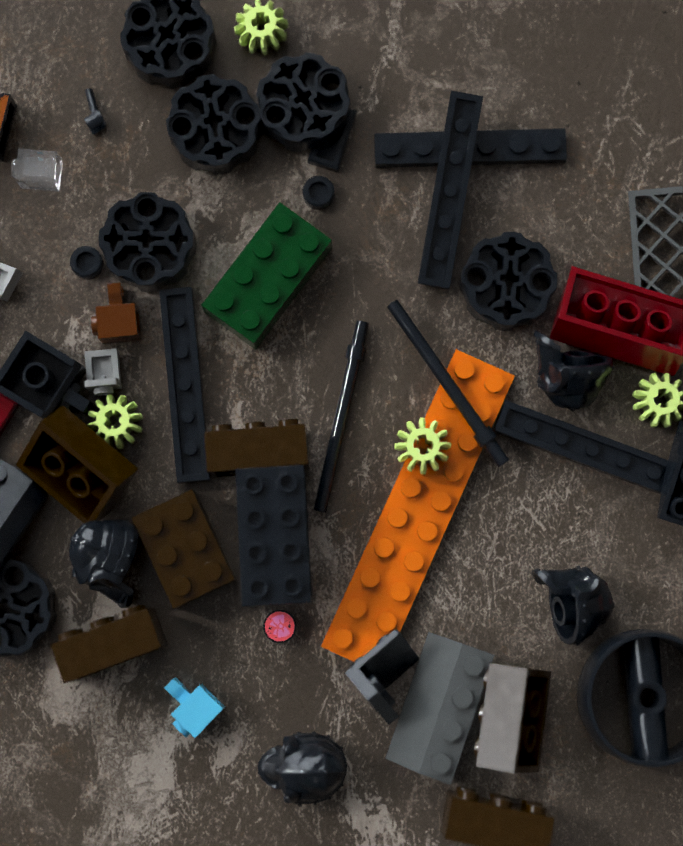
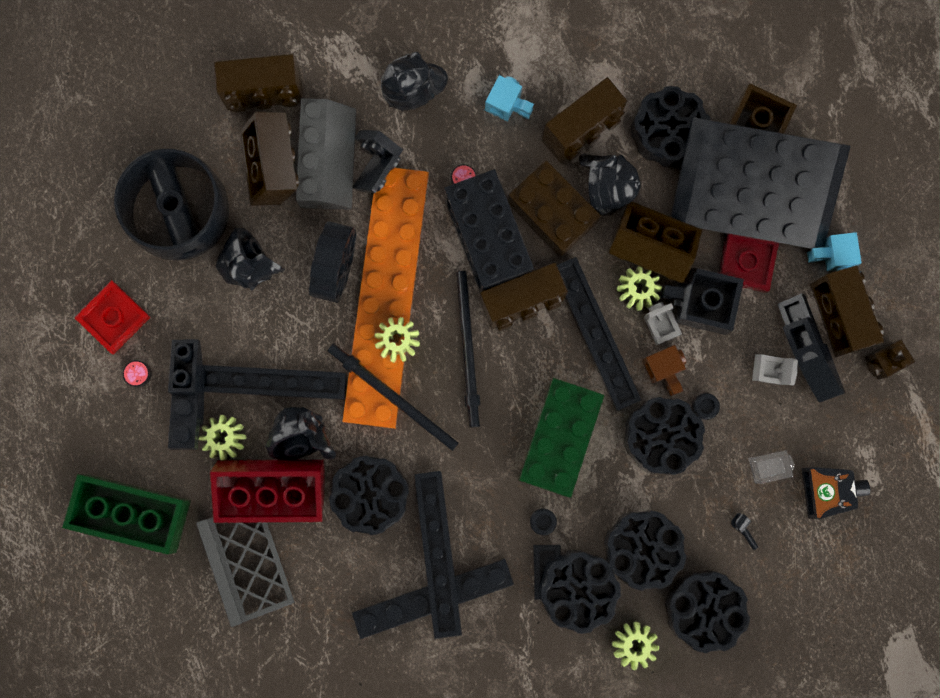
camera: 160 degrees right, 0 degrees up
none -> black connector [309,221,357,303]

